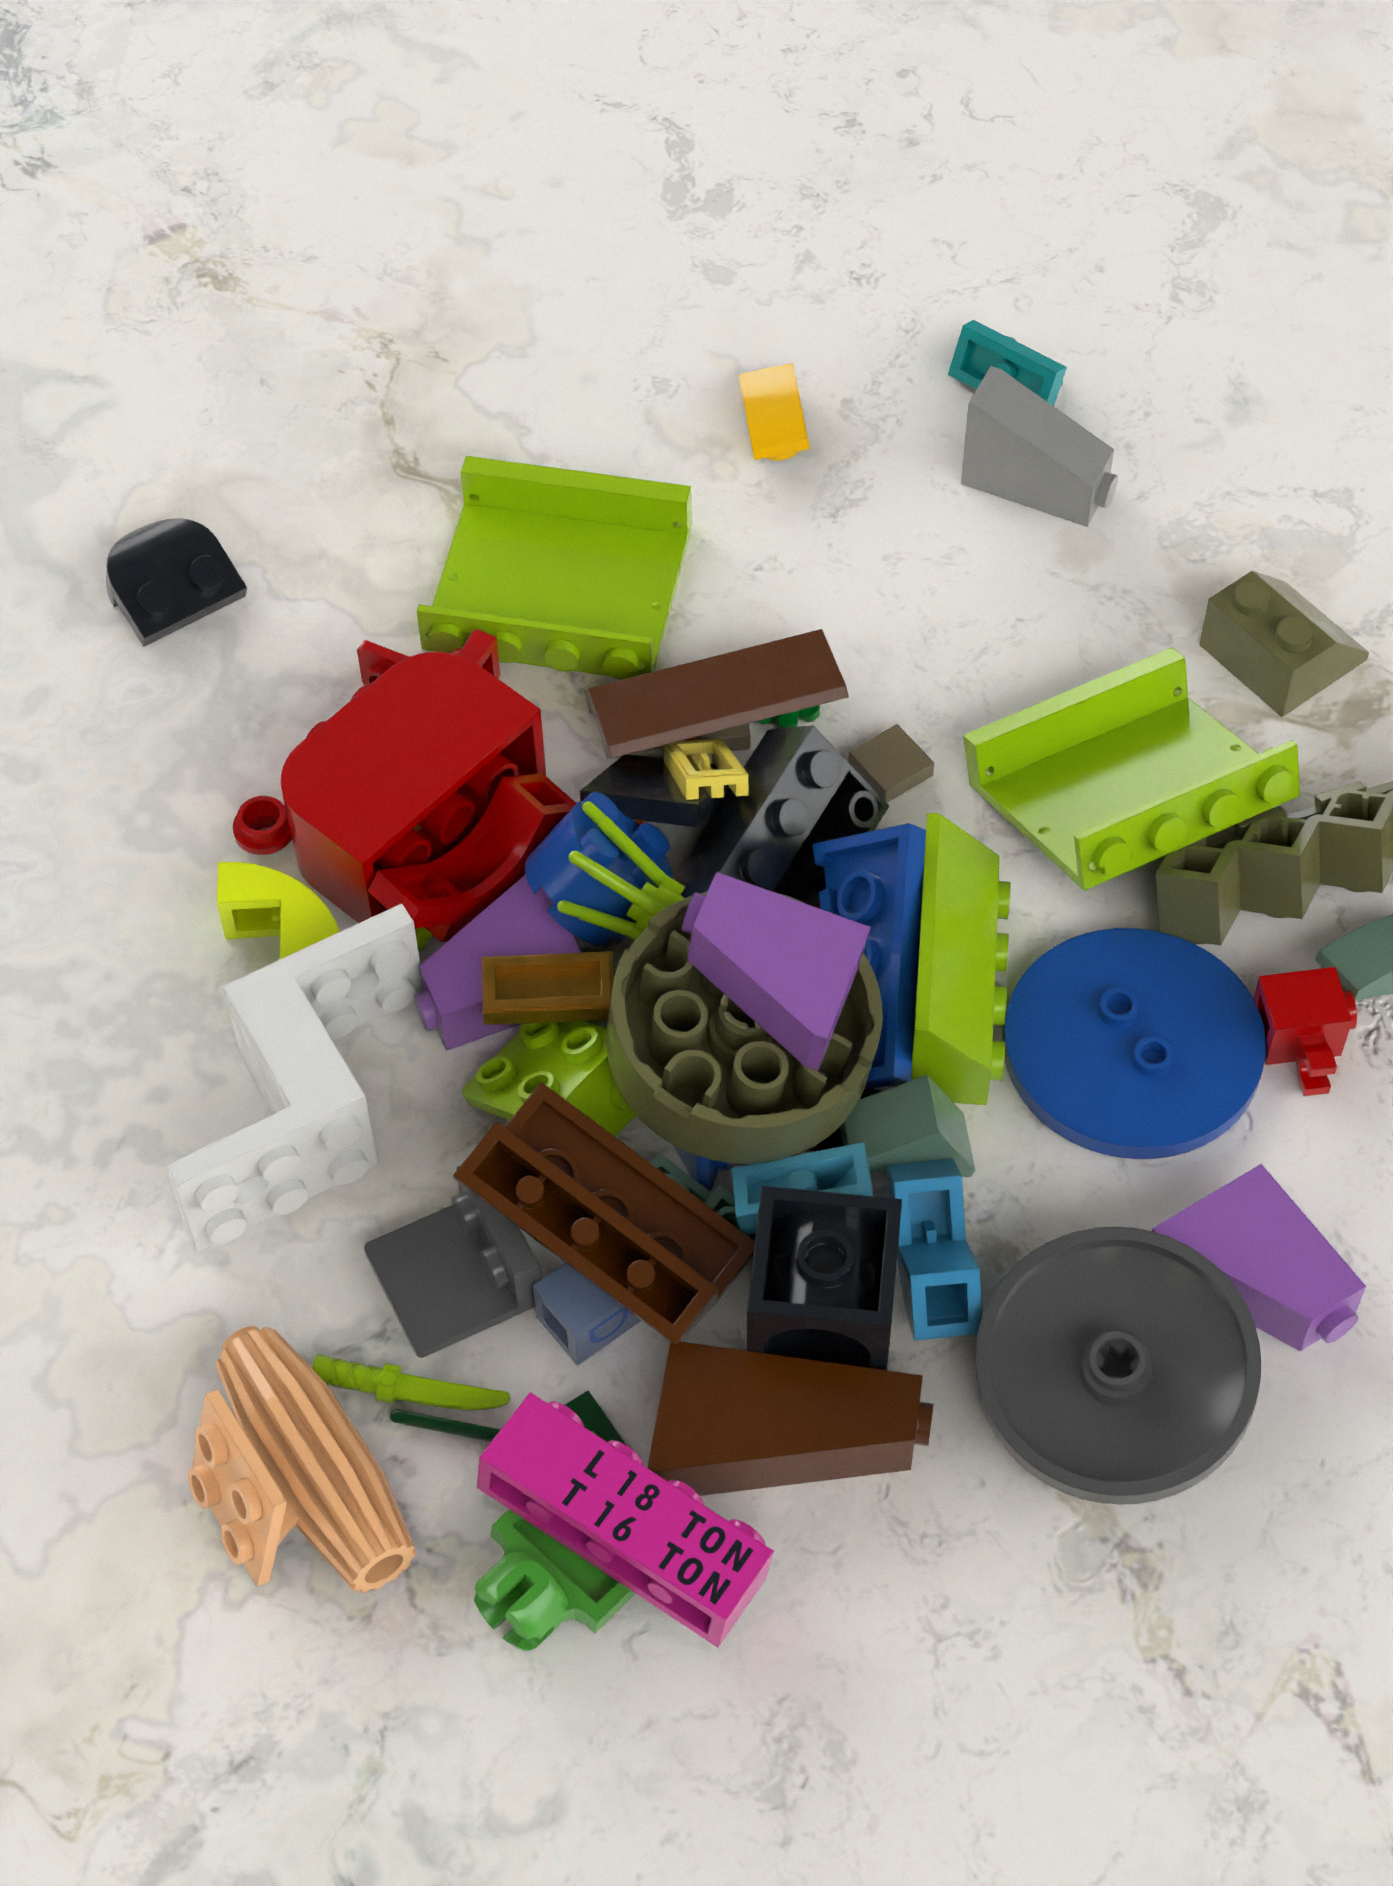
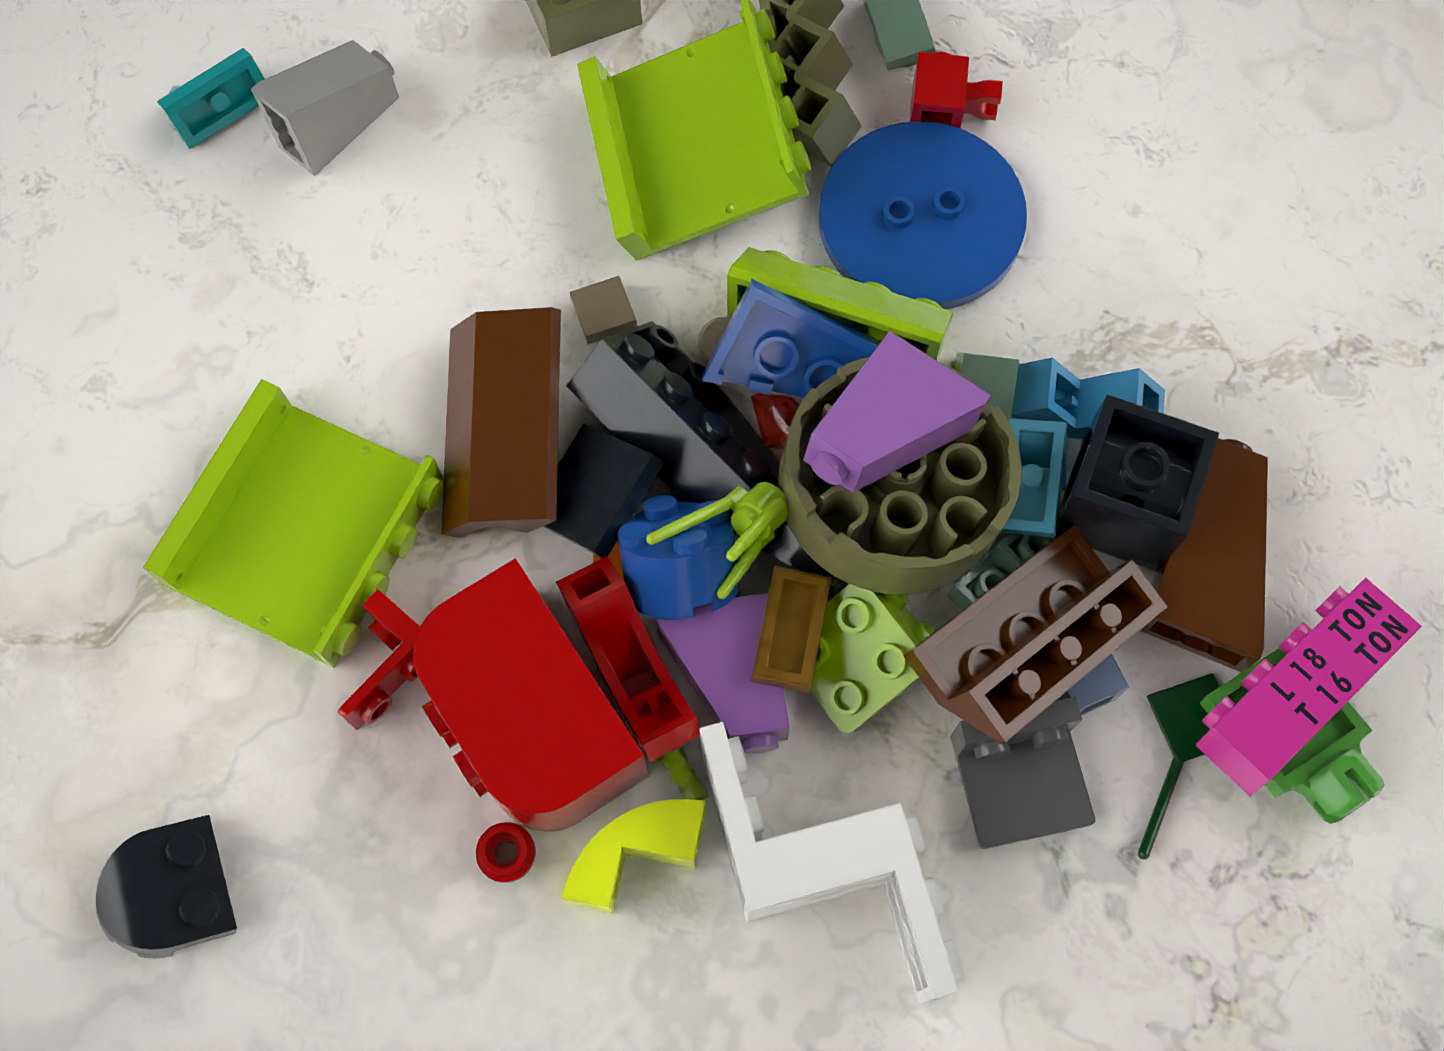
camera: 75 degrees left, 15 degrees up
light nougat plate [188,1326,416,1593] -> none
lime piece [312,1354,510,1410] -> none
light yellow tile [664,739,749,800] -> none
yellow slope [739,363,810,461] -> none
dark grey dish [975,1227,1261,1505] -> none
medium lavender slope [1152,1164,1366,1351] -> none

